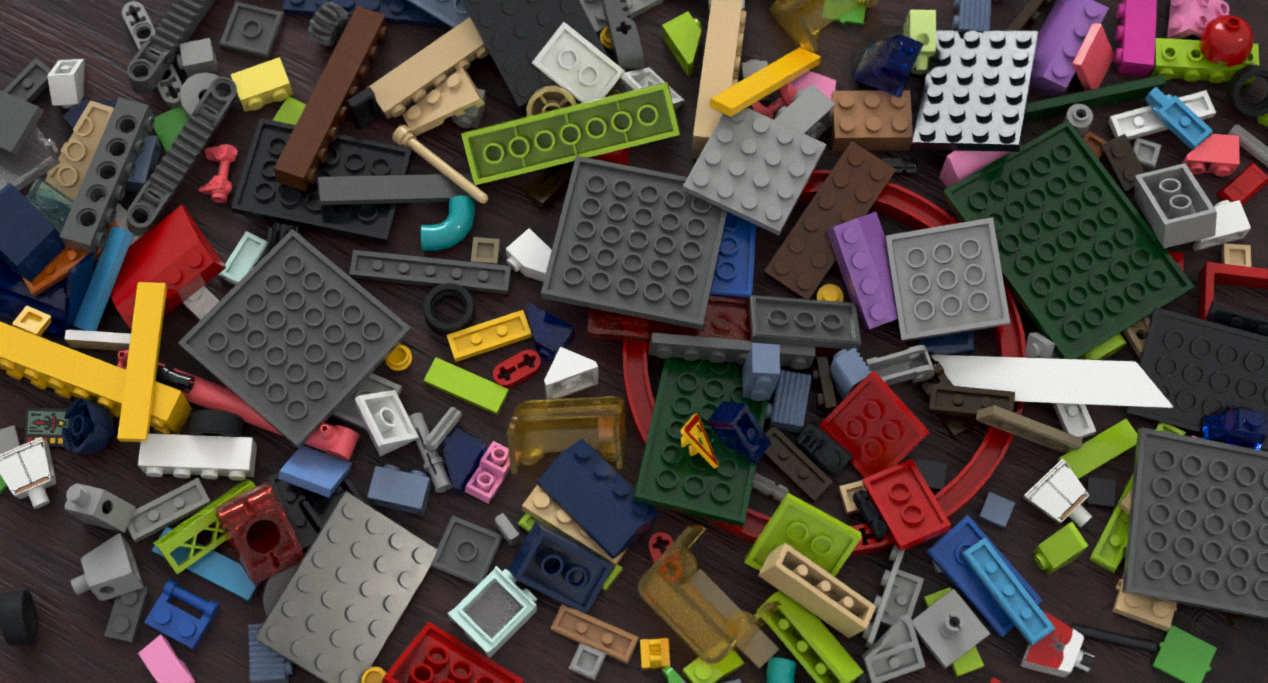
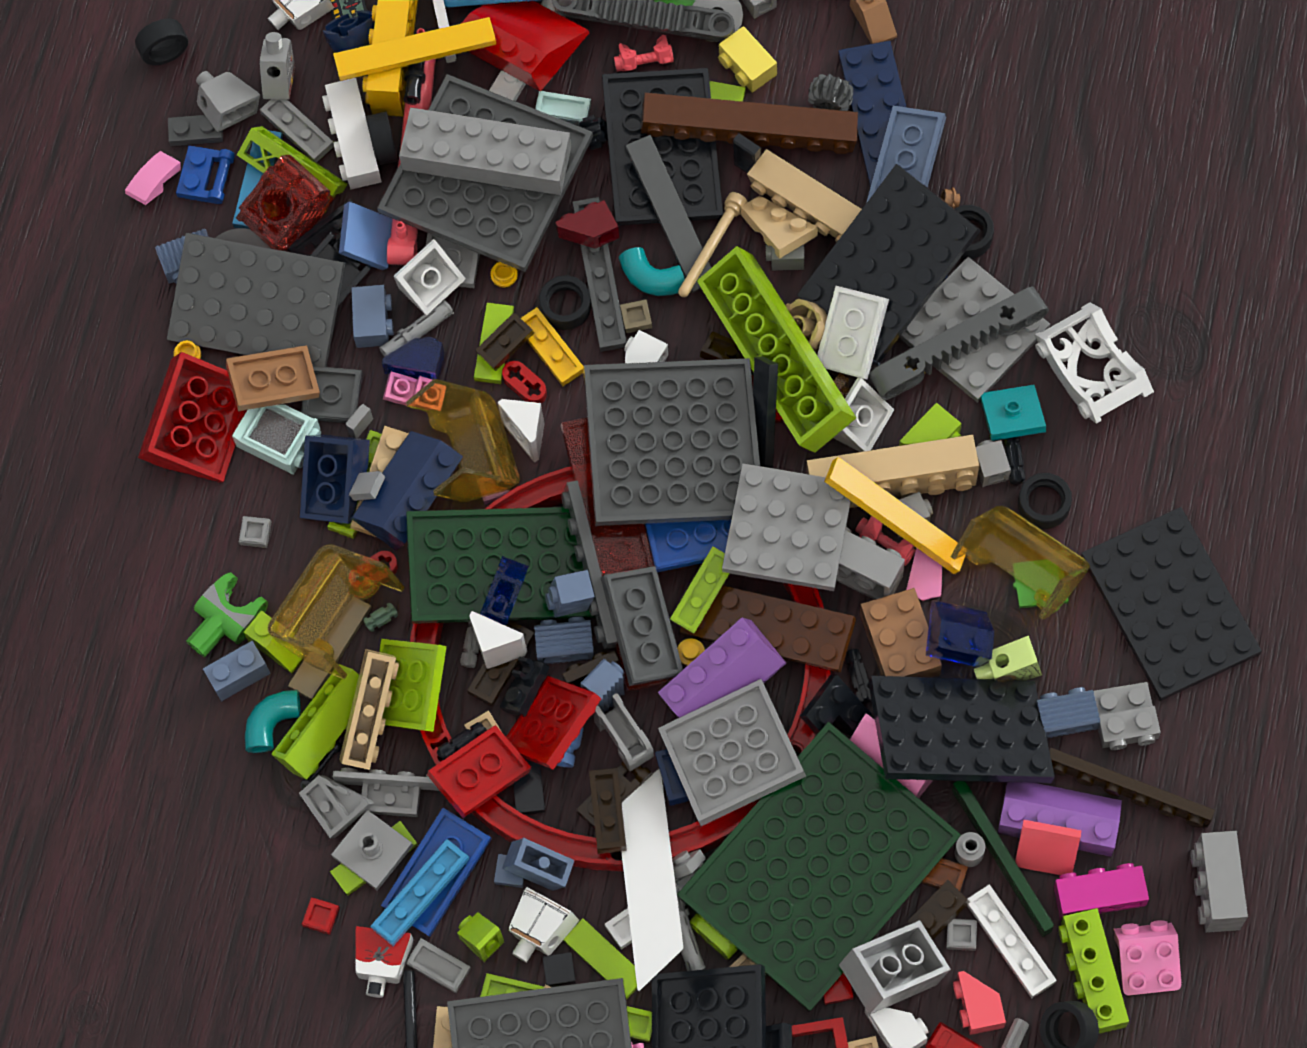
camera: 80 degrees right, 0 degrees up
dark grey tile [219,1,285,60] -> none
light grey axle [423,407,462,451] -> none
clear blue slope [525,302,575,361] -> none
medium nougat tile [550,604,639,665] -> none
yellow tile [640,638,670,670] -> none
yellow piece [680,413,719,469] -> none
dark tan tile [976,405,1083,453] -> none
dark azure hinge [1145,87,1213,150] -> none
red cylinder [1199,15,1254,66] -> none
none -> medium nougat plate [226,345,320,411]
none -> light grey tile [349,471,385,501]
none -> sand green piece [363,603,398,632]
none -> light grey brick [399,107,571,195]
none -> light grey tile [406,938,471,993]
none -> white slope [470,611,527,669]
none -> dark brown plate [475,312,534,371]
none -> sand blue brick [502,838,575,891]
none -> dark red slope [555,200,620,249]
none -> lime tile [670,546,729,634]
none -> black tile [753,356,778,468]
none -> black plate [800,674,872,735]

